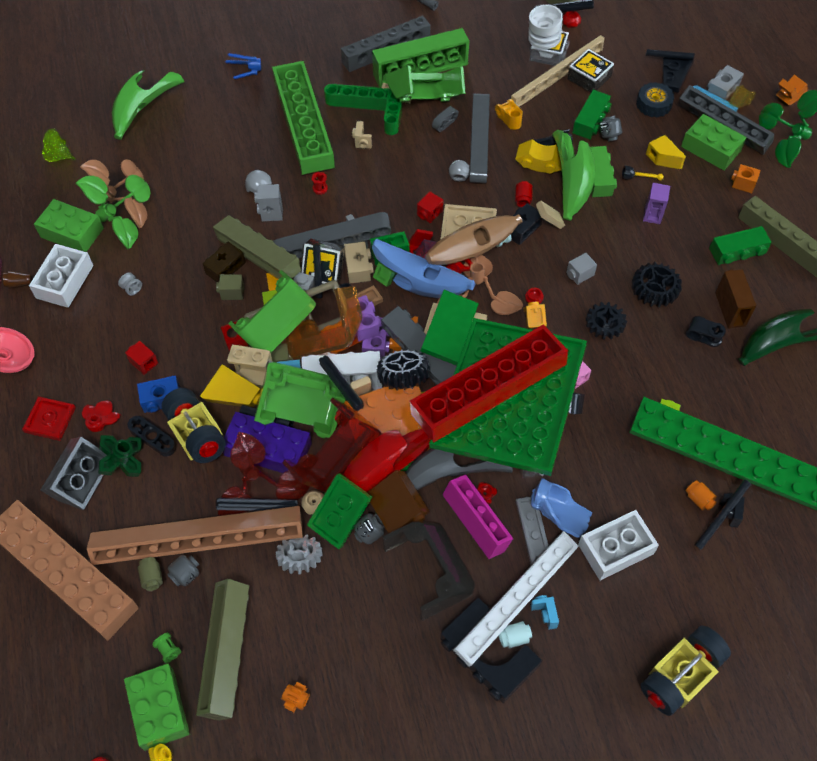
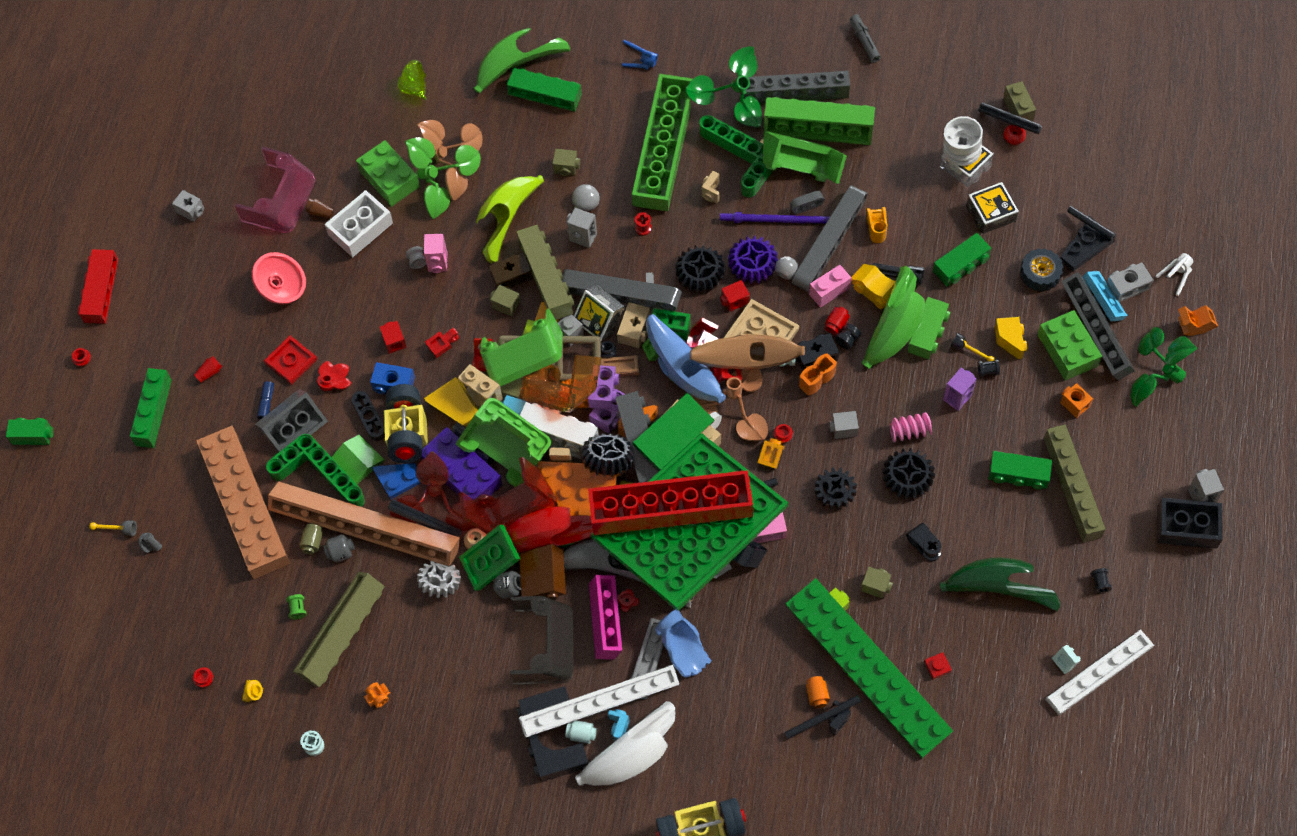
camera: 30 degrees right, 5 degrees up
dark green plant [98,435,141,477] -> none
bright green brick [124,664,190,751] -> none
black bar [313,244,323,298] -> none
black axle [319,355,364,411] -> none
tan tile [511,35,604,107] -> none
tan tile [536,201,565,229] -> none
white brick [578,510,659,580] -> none
dark grey head [599,115,622,141] -> none
reddish brown brick [715,269,757,329] -> none
clear yellow piece [729,85,756,108] -> none
none -> dark blue piece [257,381,274,420]
none -> green beam [266,434,365,507]
none -> bright green slope [332,435,385,484]
none -> blue wing [373,463,424,500]
none -> bright pink brick [424,234,447,273]
none -> red plate [425,328,460,358]
none -> lime piece [476,175,544,264]
none -> green brick [507,68,582,112]
none -> olive brick [553,149,580,176]
none -> white piece [576,701,675,786]
none -> black gear [675,245,725,293]
none -> green plant [686,46,762,127]
none -> dark purple bar [720,212,830,224]
none -> dark purple gear [728,235,778,284]
none -> orange brick [799,353,837,396]
none -> bright pink brick [809,265,851,308]
none -> black wheel [835,323,861,350]
none -> olive brick [861,567,893,599]
none -> bright pink piece [890,412,932,443]
none -> red plate [924,652,952,680]
none -> black bush [977,359,1000,377]
none -> white plant [1155,253,1193,296]

